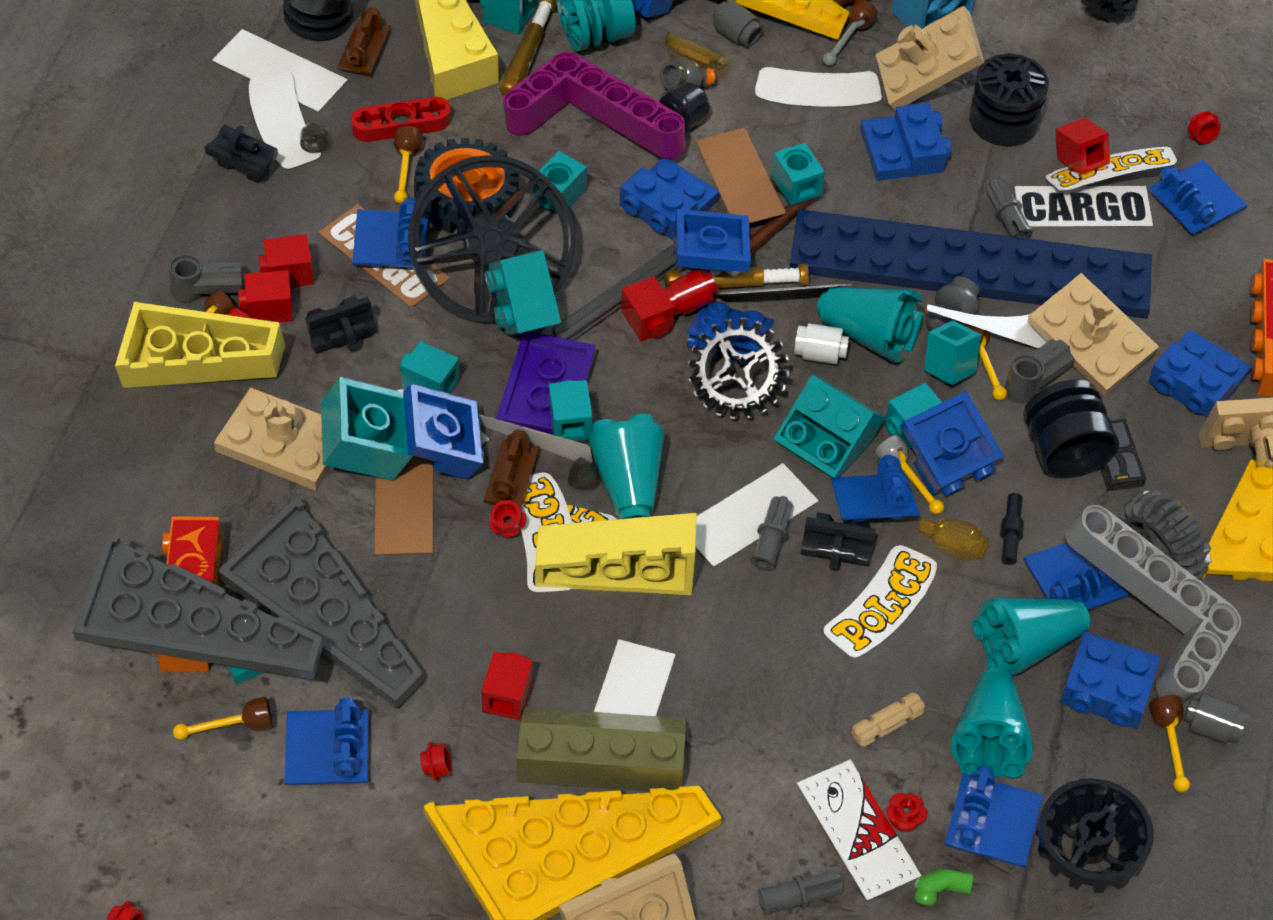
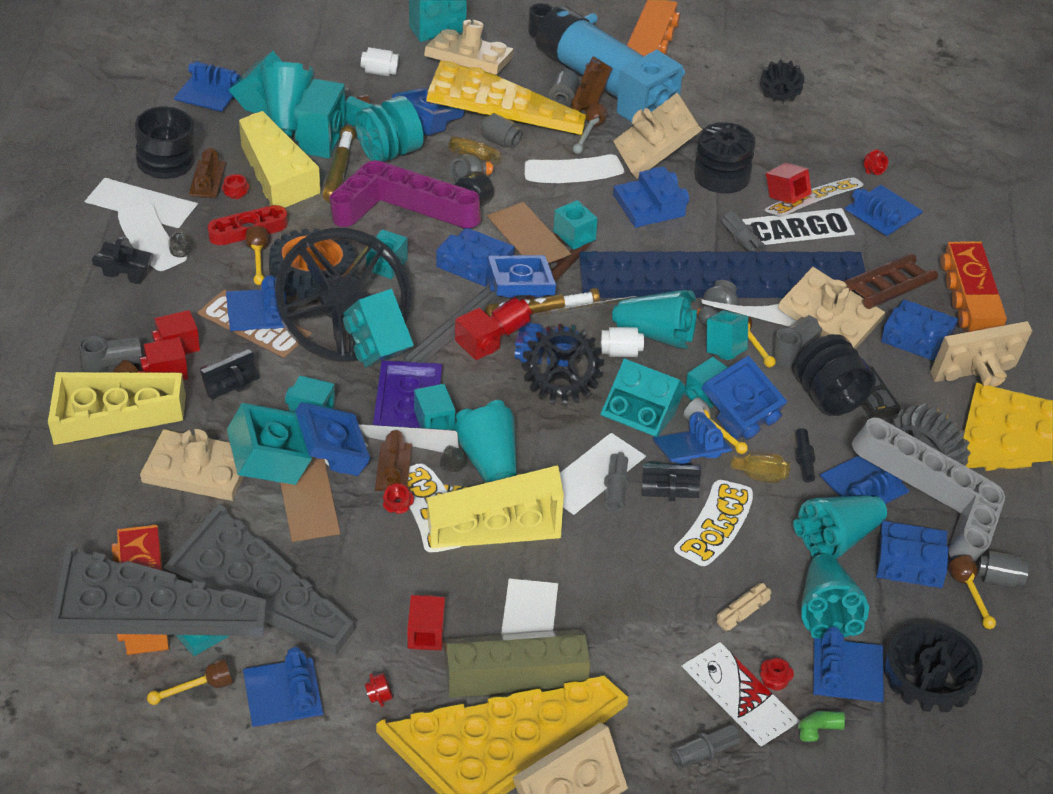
camera: 10 degrees left, 10 degrees down
none -> red plate [222,174,249,199]
none -> copper bar [843,254,938,309]

